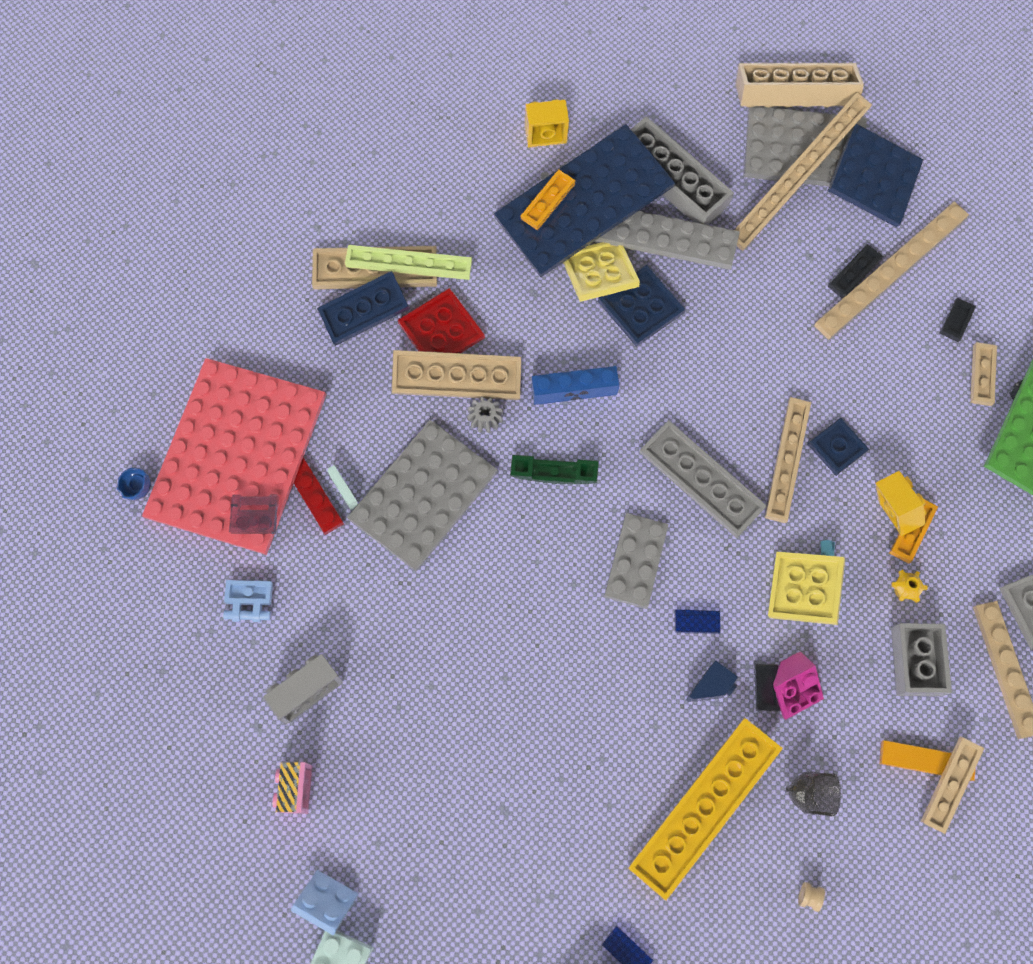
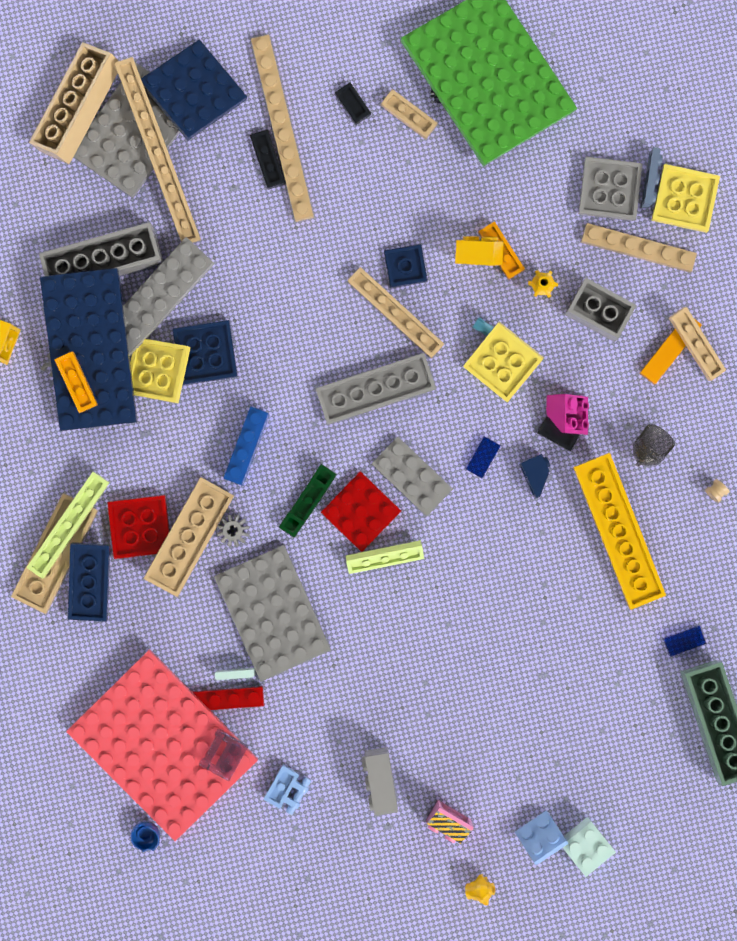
camera: 60 degrees left, 15 degrees up
none -> red plate [321,471,401,552]
none -> yellowish green plate [345,540,424,574]
none -> yellow rock [465,874,495,906]

